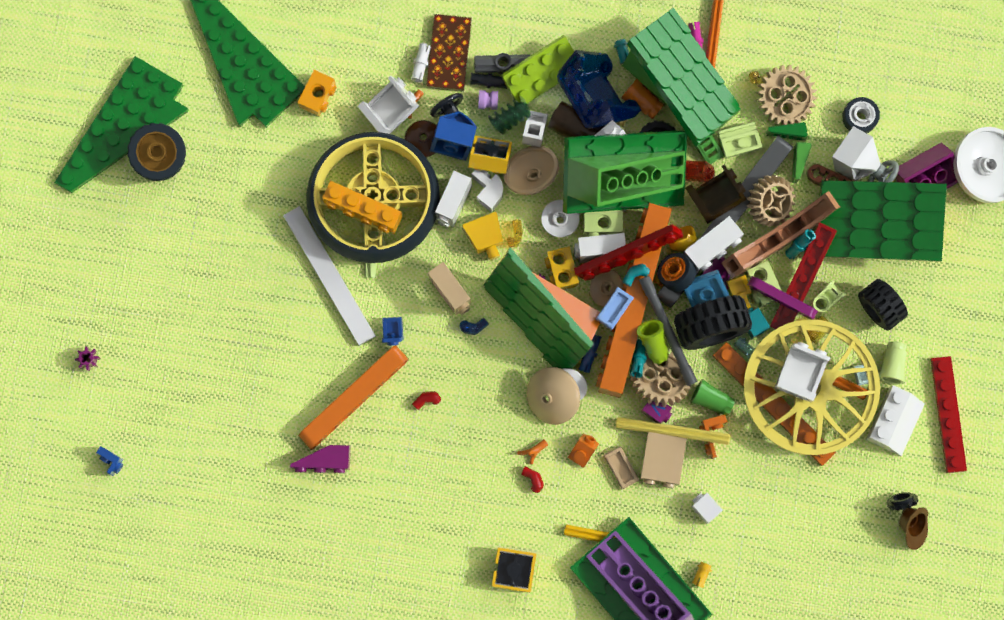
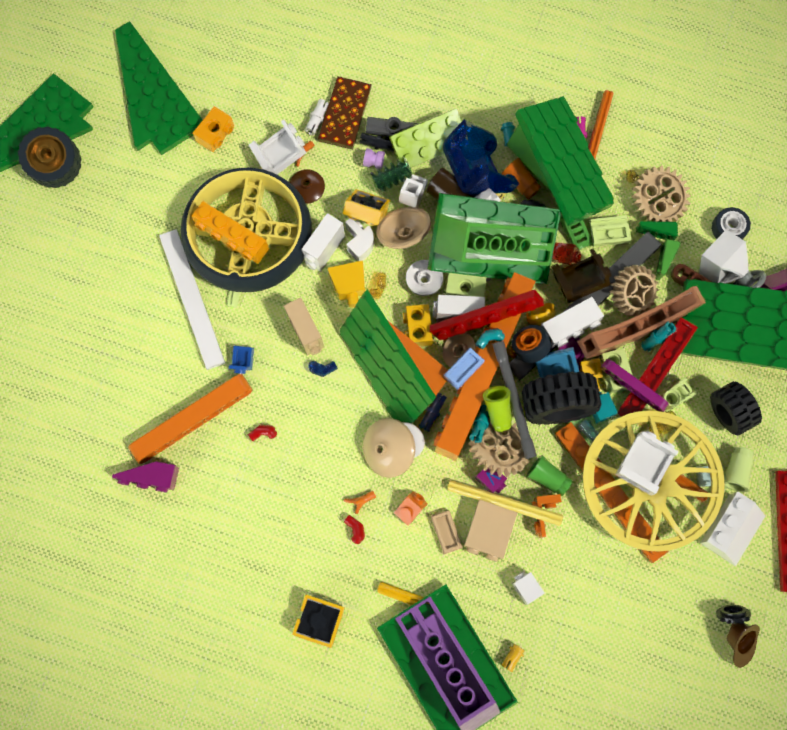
camera: 10 degrees right, 5 degrees down
blue piece [430,93,477,161] -> none

